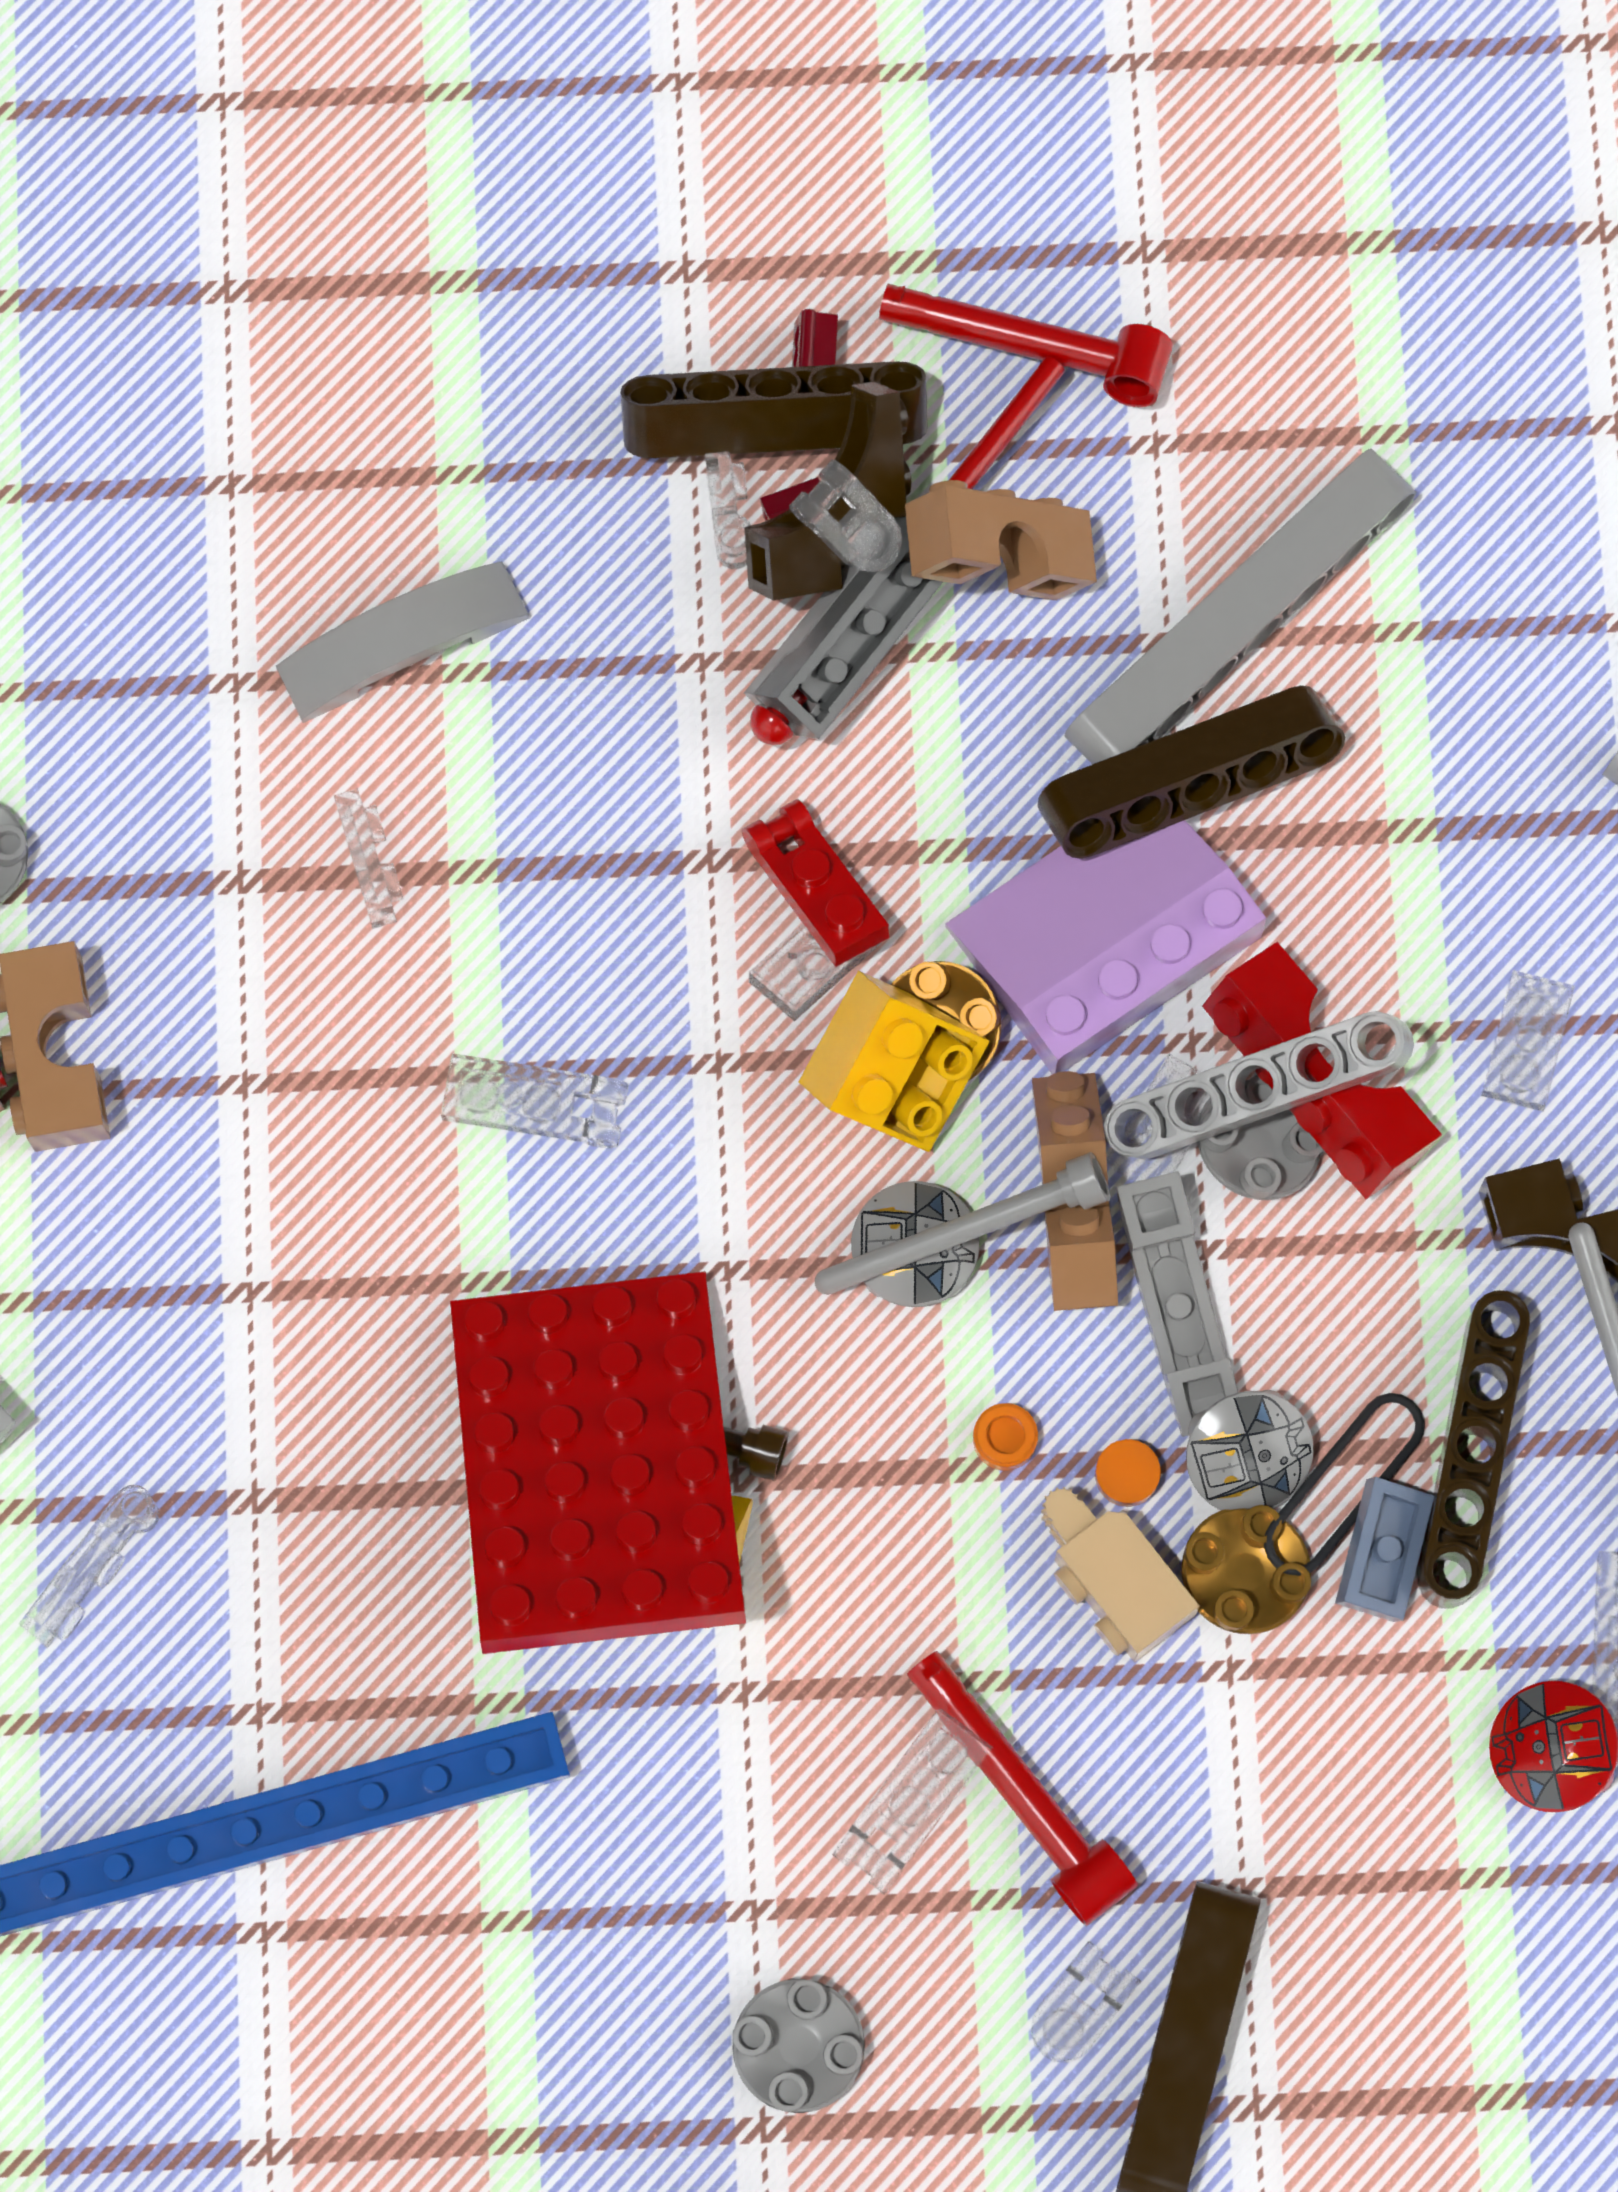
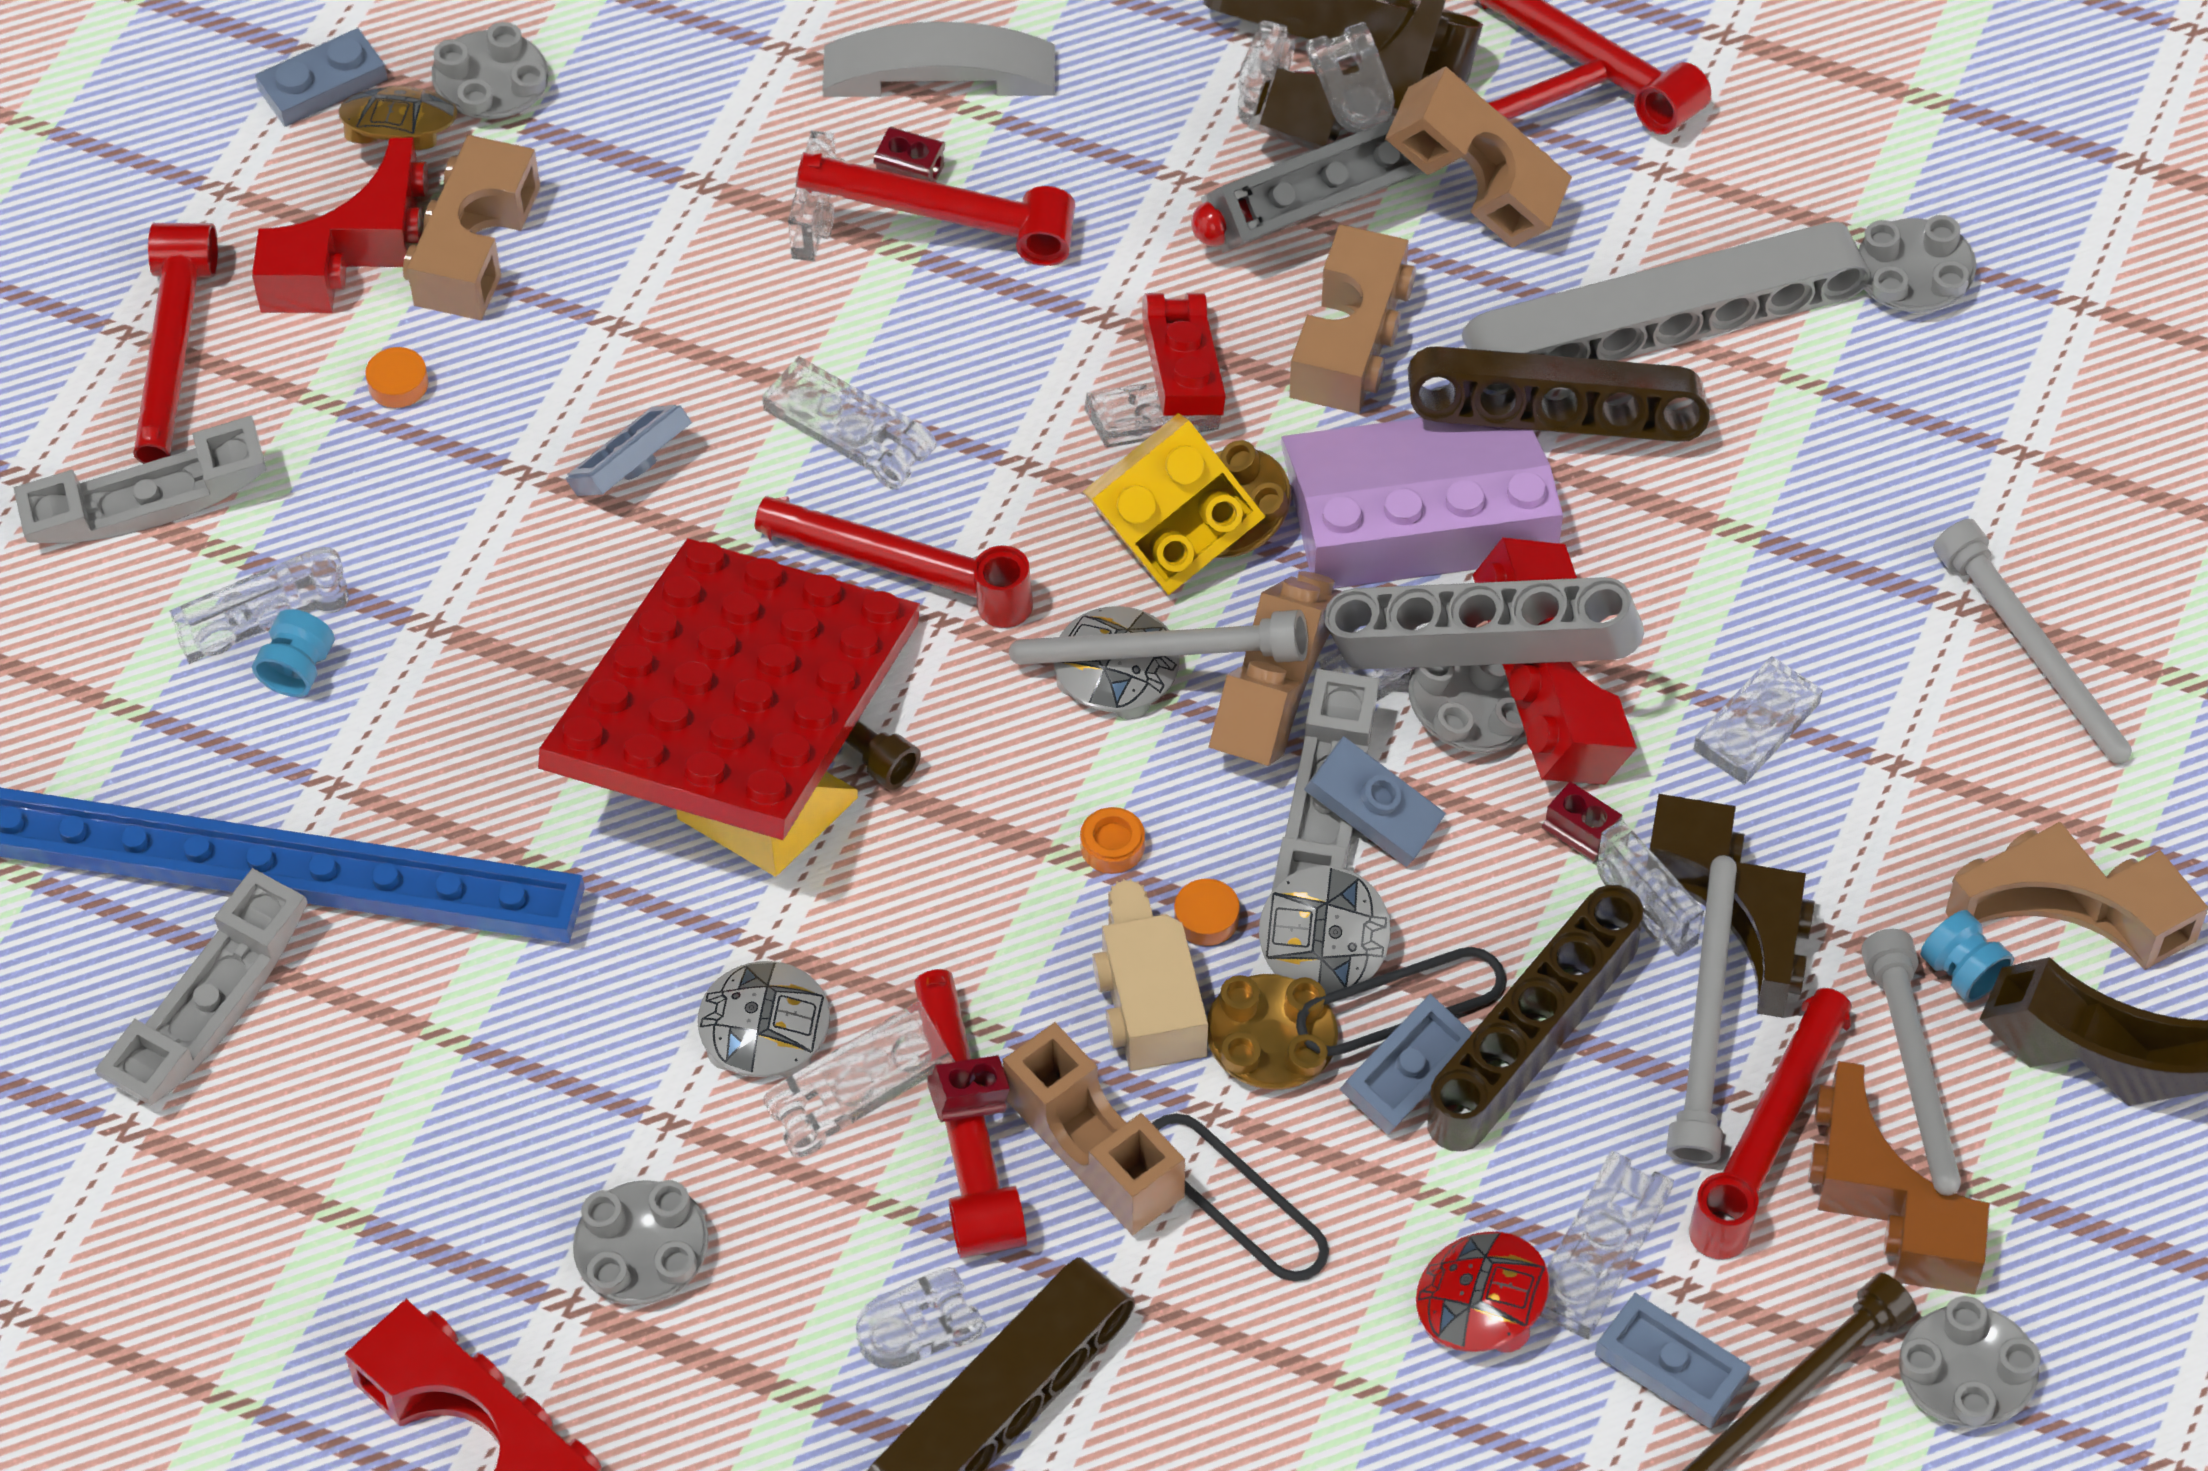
camera: 25 degrees right, 20 degrees down
none -> light grey slope [95,868,307,1106]
none -> dark azure wheel [251,609,335,697]
none -> orange tile [365,347,429,408]
none -> sand blue plate [565,405,692,496]
none -> light grey dish [698,961,830,1078]
none -> red piece [755,496,1033,628]
none -> red piece [795,152,1075,266]
none -> dark red piece [873,127,945,182]
none -> dark red piece [927,1055,1010,1122]
none -> medium nougat arch [1003,1022,1185,1236]
none -> black piece [1152,1113,1329,1281]
none -> medium nougat arch [1289,224,1416,414]
none -> sand blue plate [1303,736,1446,867]
none -> dark red piece [1542,781,1624,862]
none -> clear plate [1597,819,1704,957]
none -> light grey dish [1859,215,1976,312]

